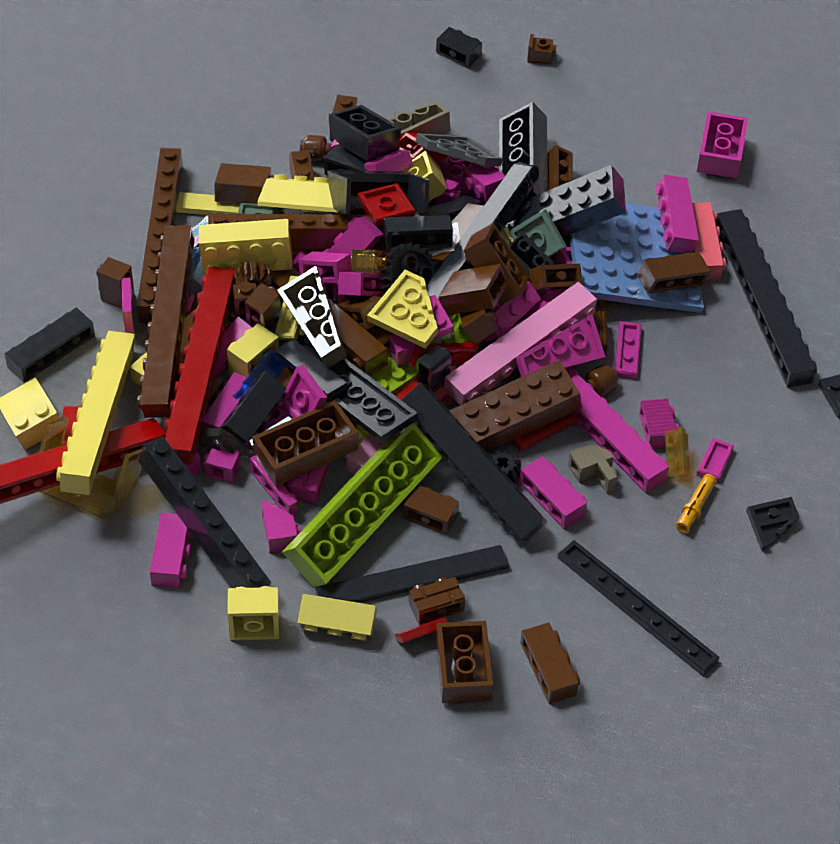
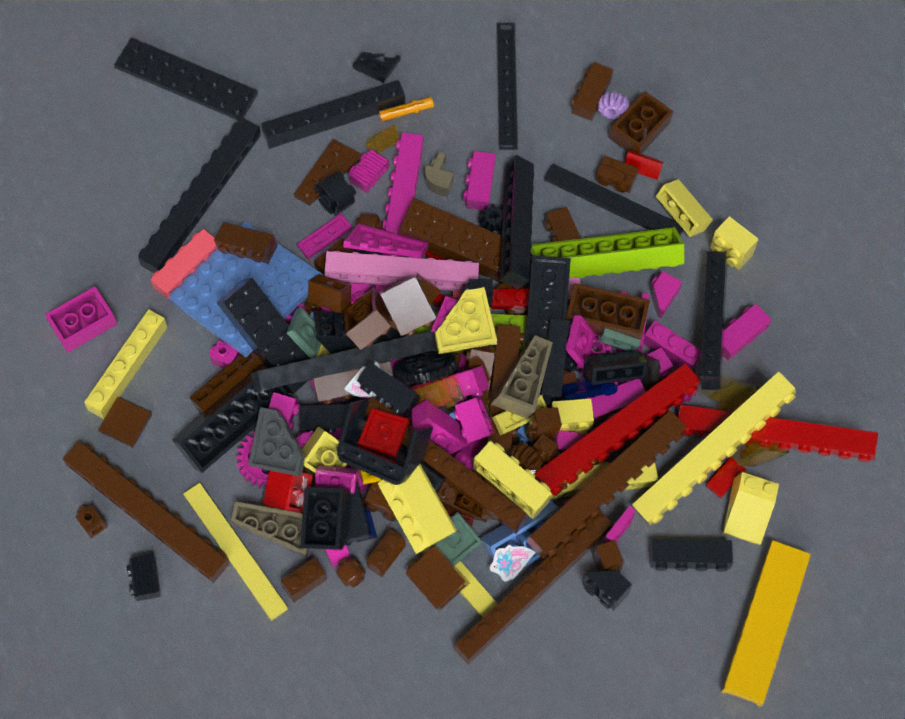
camera: 135 degrees left, 15 degrees up
dark pink brick [655,174,699,254] -> none
dark pink tile [696,438,735,484] -> none
none -> reddish brown brick [62,441,229,583]
none -> light yellow brick [84,309,167,419]
none -> reddish brown tile [98,397,152,448]
none -> light yellow tile [183,483,288,621]
none -> black brick [261,80,405,149]
none -> reddish brown wing [294,139,363,206]
none -> black brick [314,171,356,216]
none -> black slope [583,571,632,611]
none -> lavender gear [598,91,629,121]
none -> dark pink brick [643,320,702,371]

